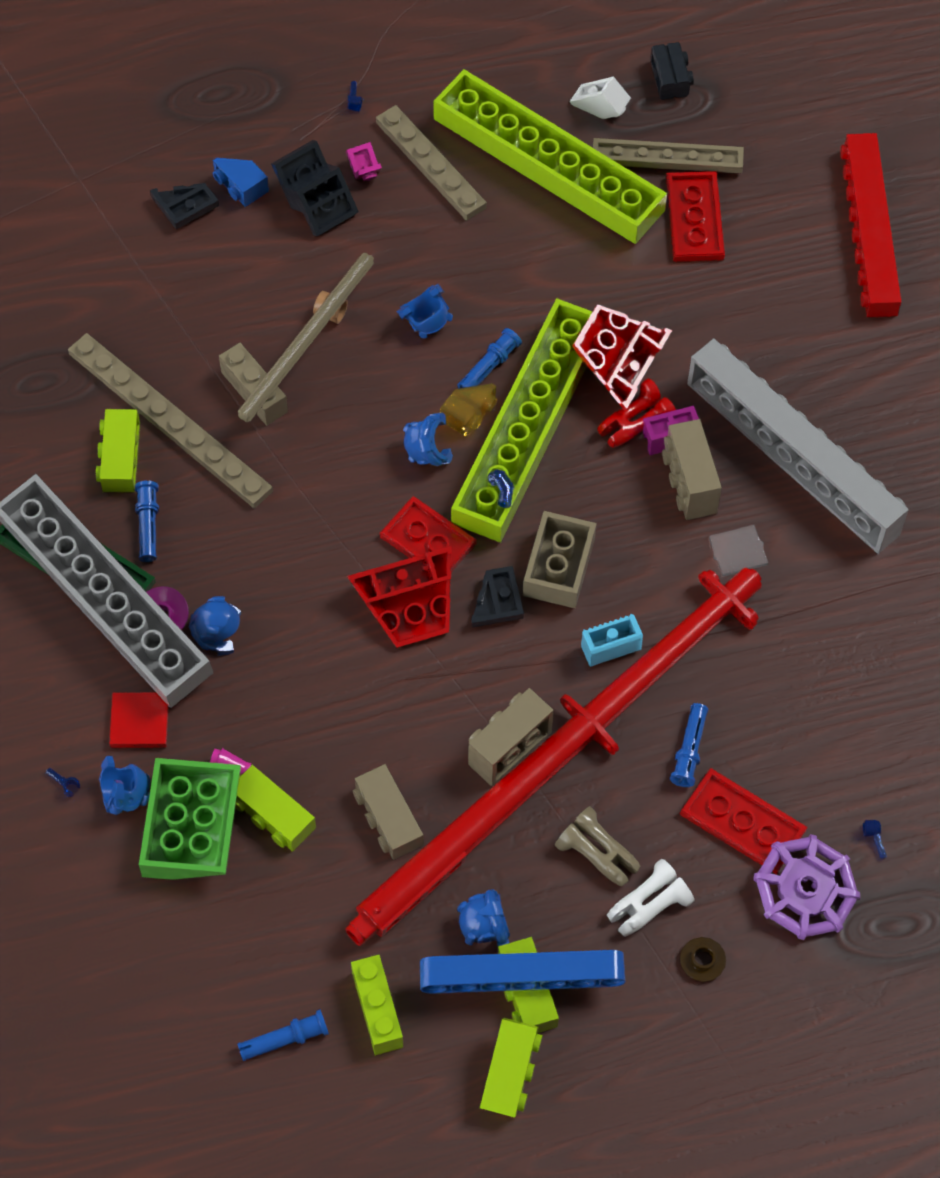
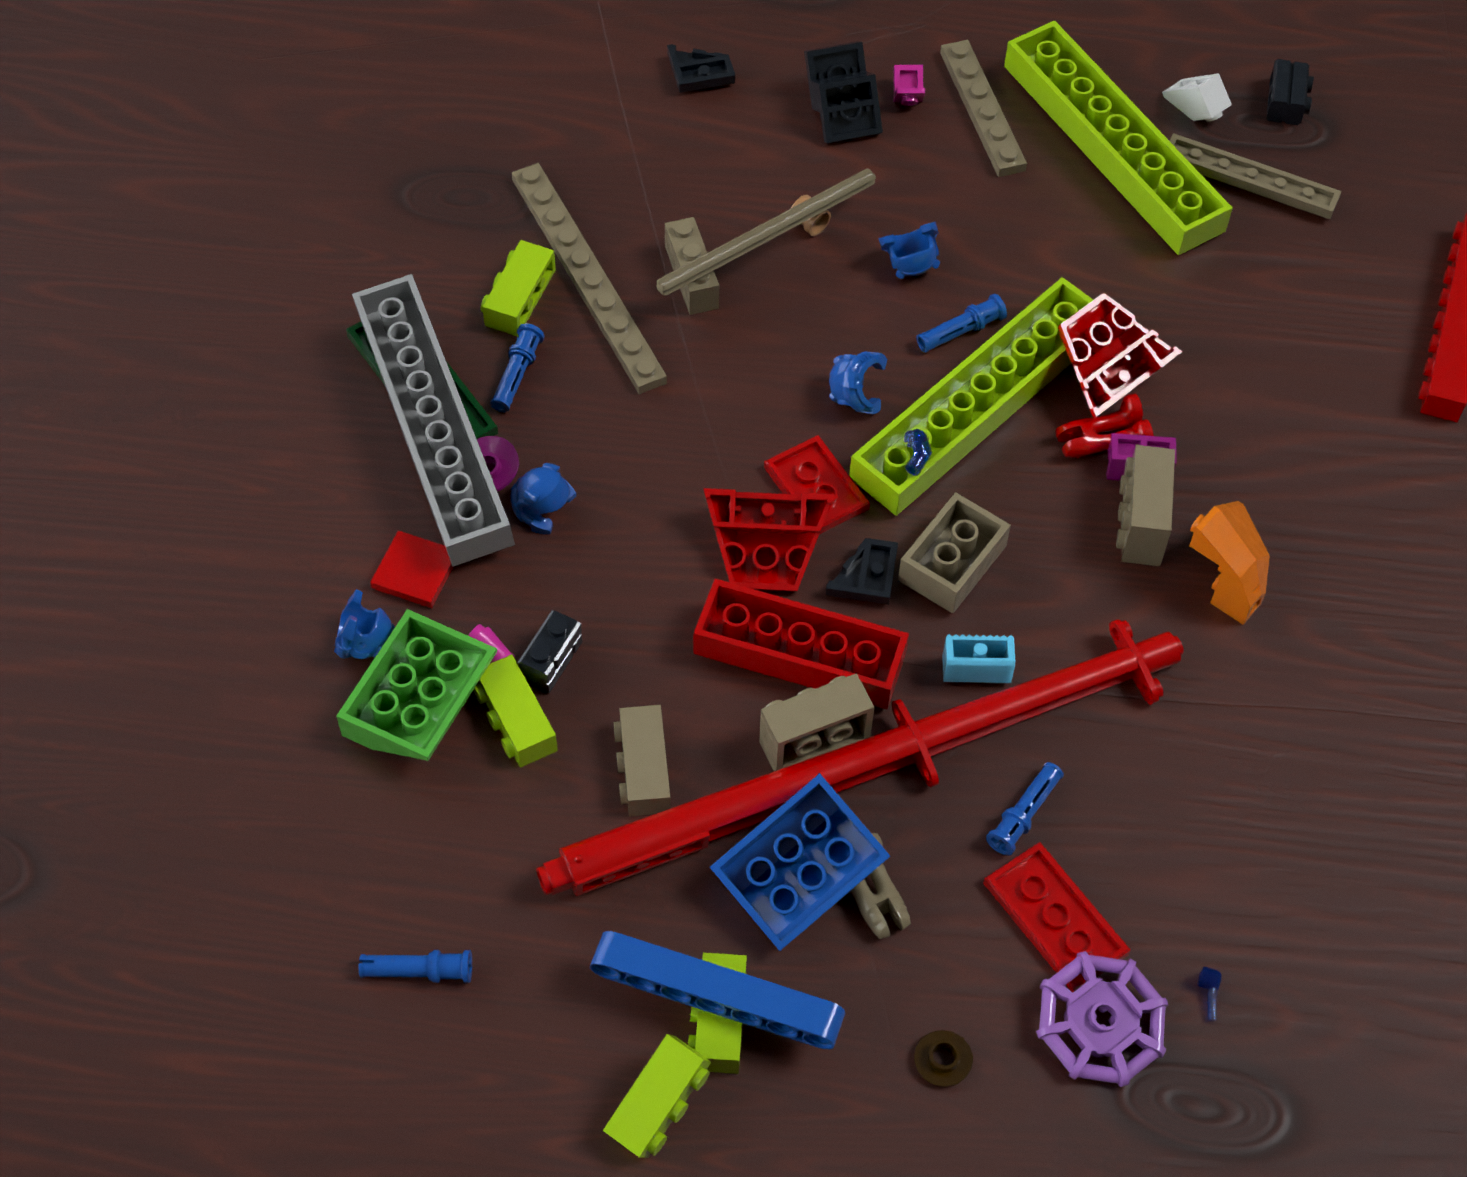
camera: 20 degrees right, 5 degrees down
clear blue hand [46,768,80,797] -> none
blue slope [213,158,269,207] -> none
clear blue hand [348,81,363,112] -> none
lime brick [351,955,404,1055] -> none
clear yellow slope [440,383,497,437] -> none
blue helmet [457,889,510,946] -> none
white piece [607,859,695,937] -> none
red tile [666,171,725,262] -> none
light grey brick [687,339,909,554] -> none
clear piece [709,525,768,577] -> none
none -> black brick [518,610,583,693]
none -> red brick [693,579,909,710]
none -> blue slope [710,773,891,951]
none -> orange brick [1189,501,1270,625]

